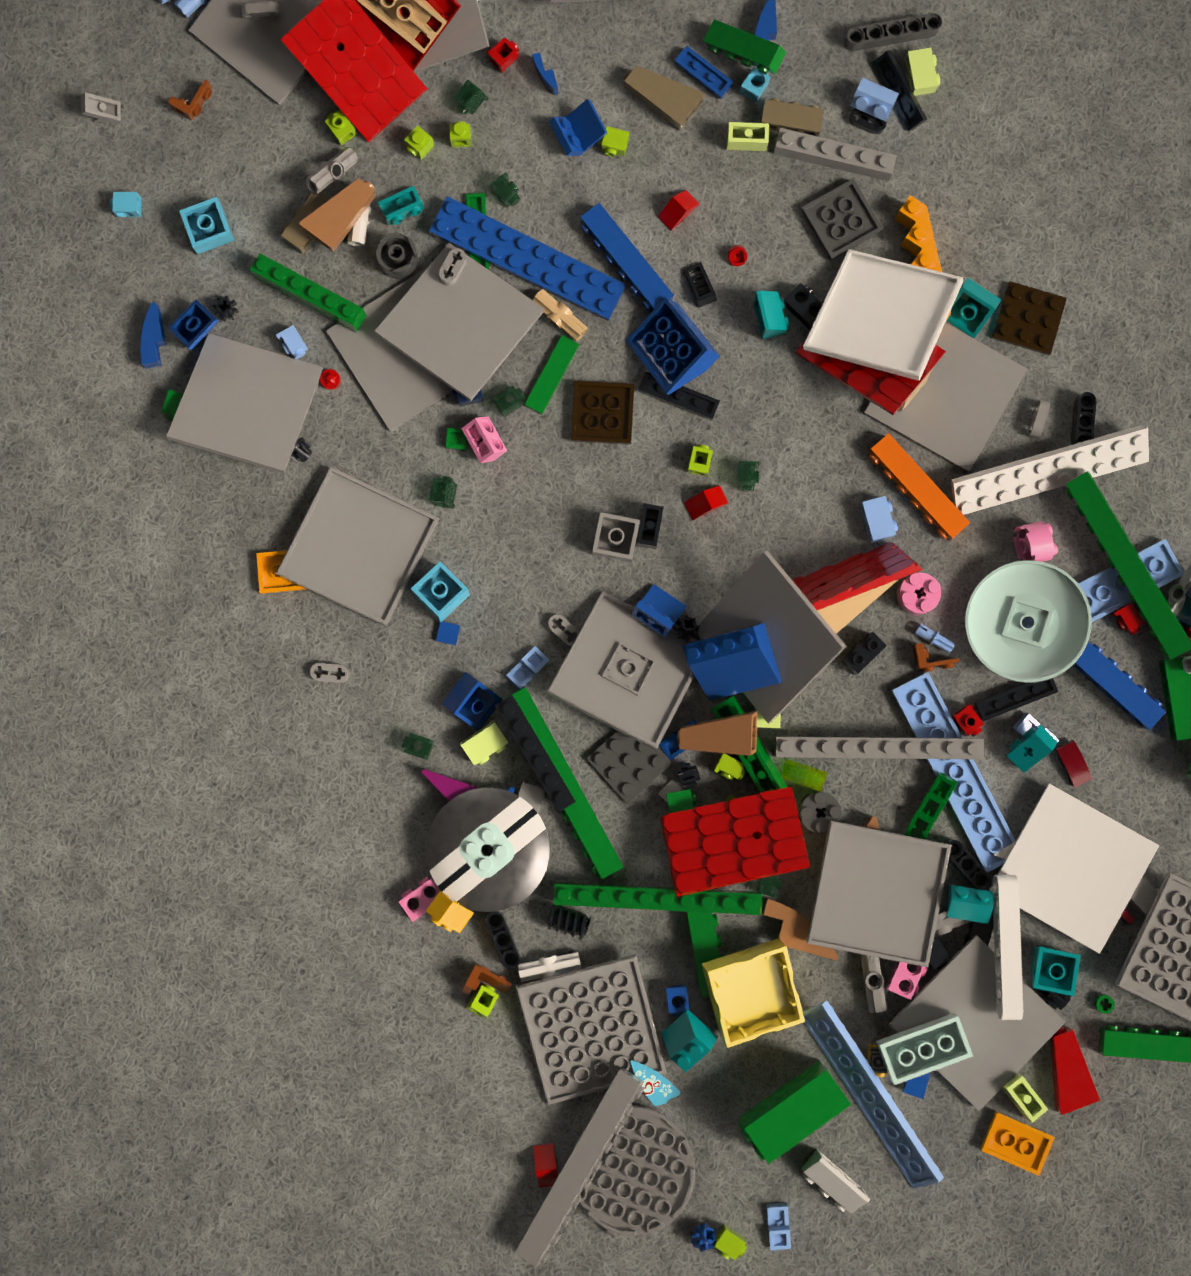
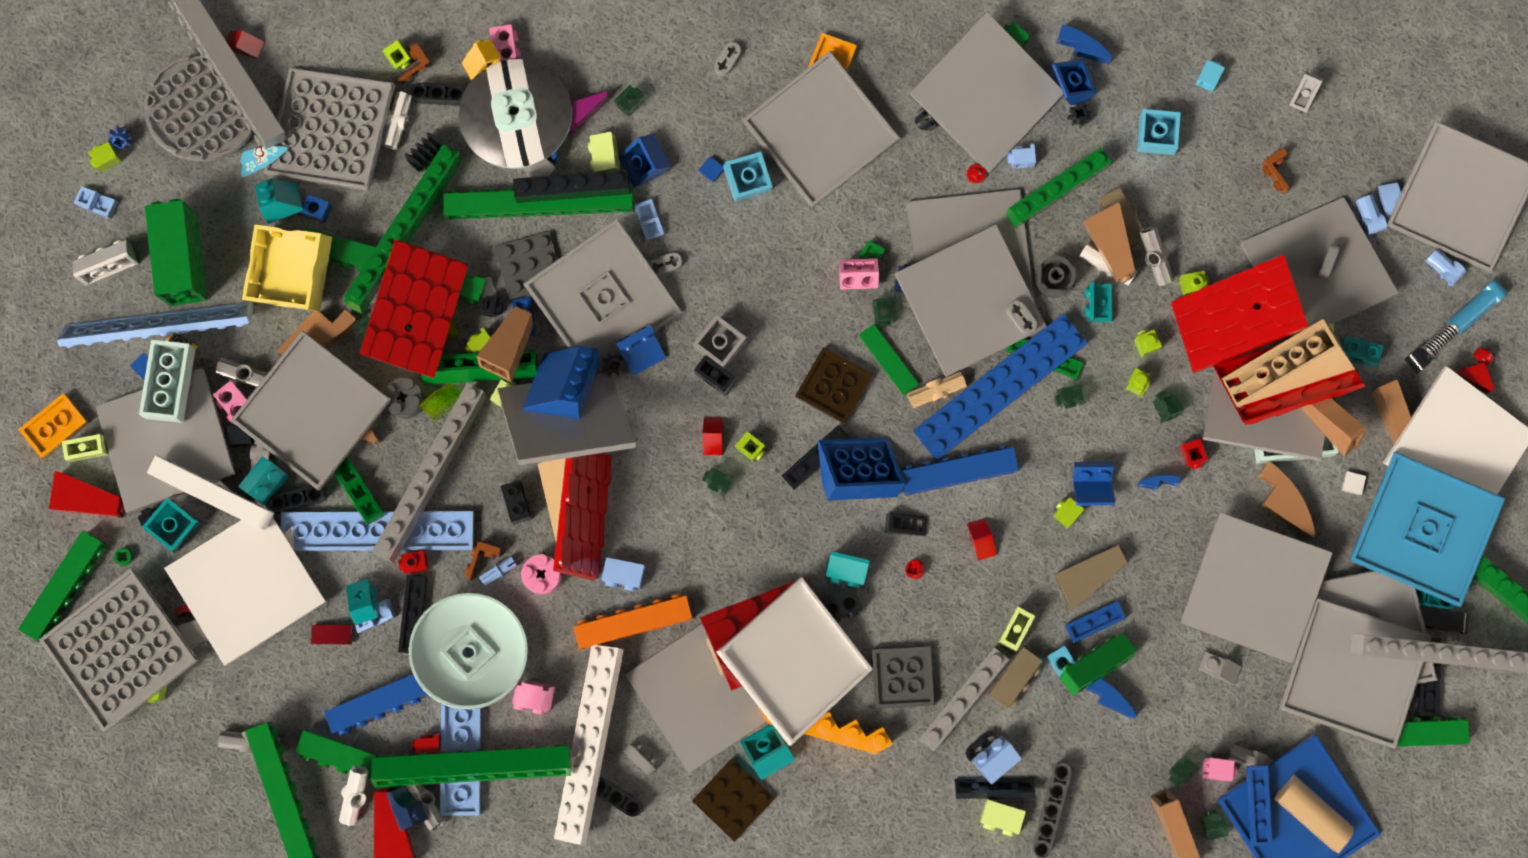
camera: 125 degrees right, 5 degrees down
clear green brick [429,476,457,509] -> none

